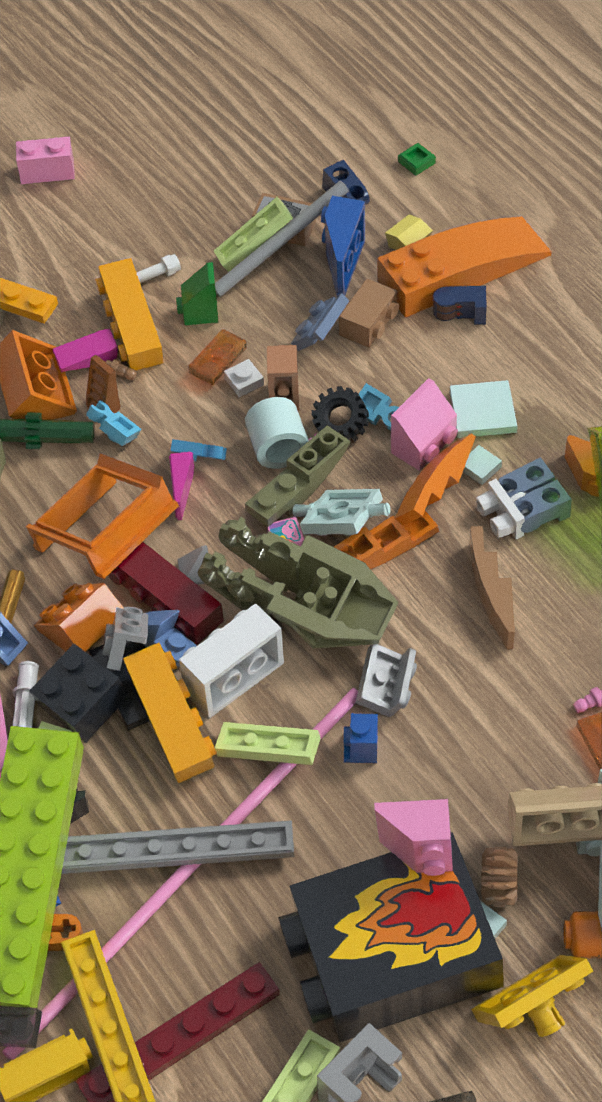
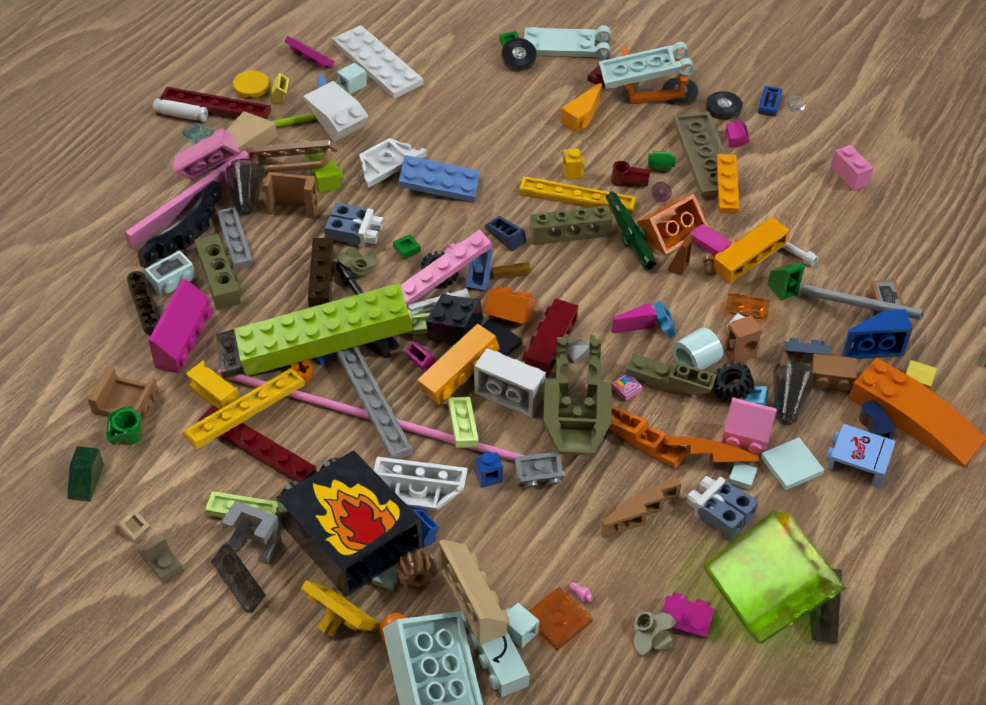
camera: 65 degrees right, 5 degrees down
orange piece [26,453,179,579] -> none
medium azure plate [86,401,141,446] -> none
light grey bracket [102,607,148,671] -> none
medium blue slope [142,610,197,668] -> none
yellowish green plate [214,197,293,272] -> none
light aqua plate [293,489,390,536] -> none
dark blue leg [322,159,370,205] -> none
bright pink slope [374,799,453,876] -> none
none -> white wedge [374,457,468,511]
none -> dark pink piece [405,341,436,372]
none -> clear smoke cone [773,362,817,425]
none -> light blue panel [826,424,896,488]

